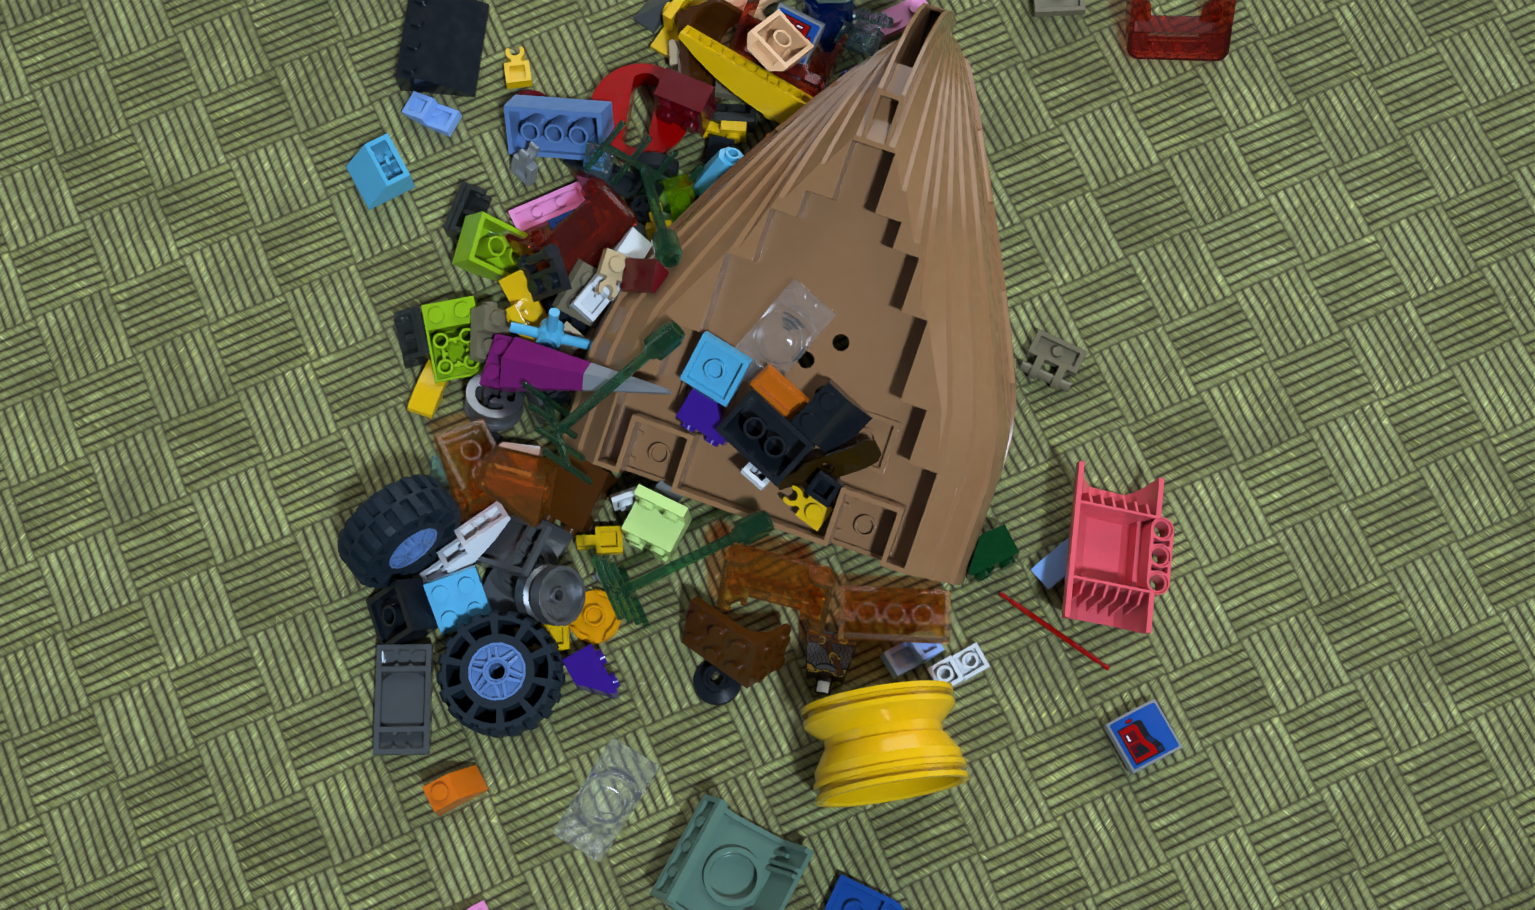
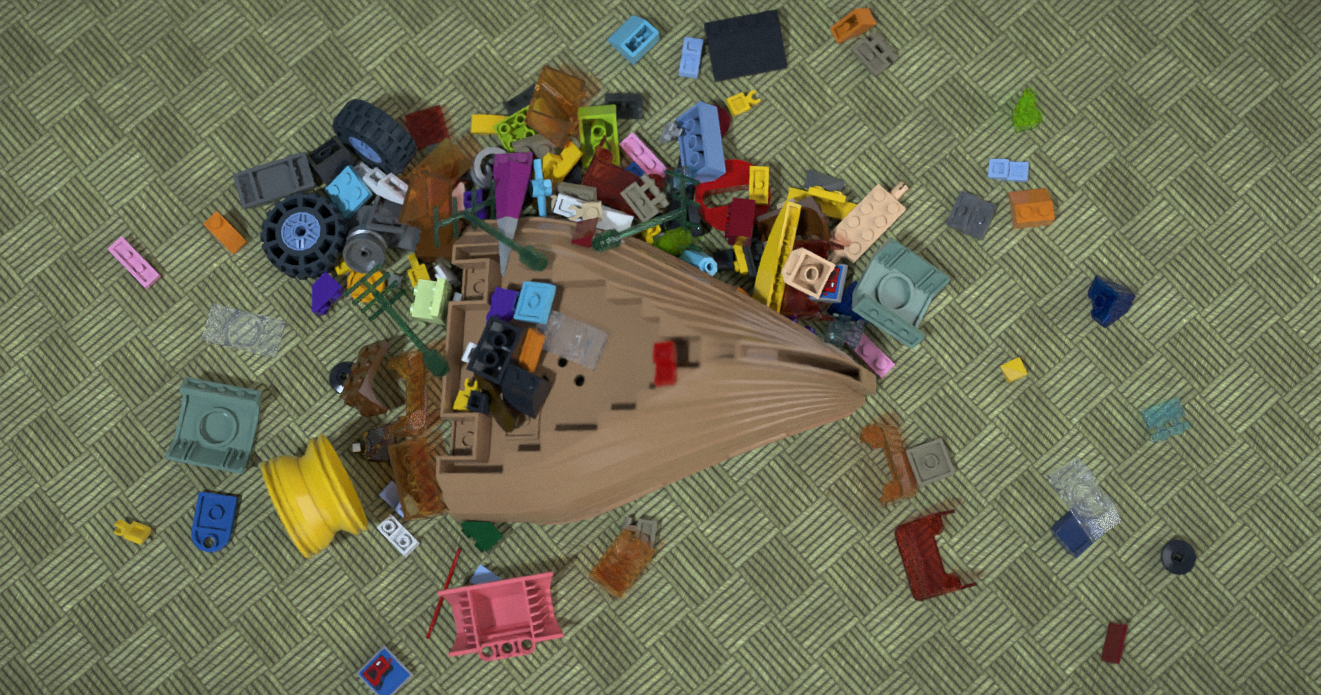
camera: 75 degrees right, 5 degrees up
black plate [517,244,572,302] -> none
none -> clear red plate [404,105,451,151]
none -> dark purple slope [463,189,488,221]
none -> clear orange windscreen [524,65,587,150]
none -> clear orange slope [588,528,656,601]
none -> dark tan plate [620,173,670,223]
none -> red slope [652,341,677,387]
none -> yellow plate [749,166,769,206]
none -> clear orange windscreen [858,424,917,508]

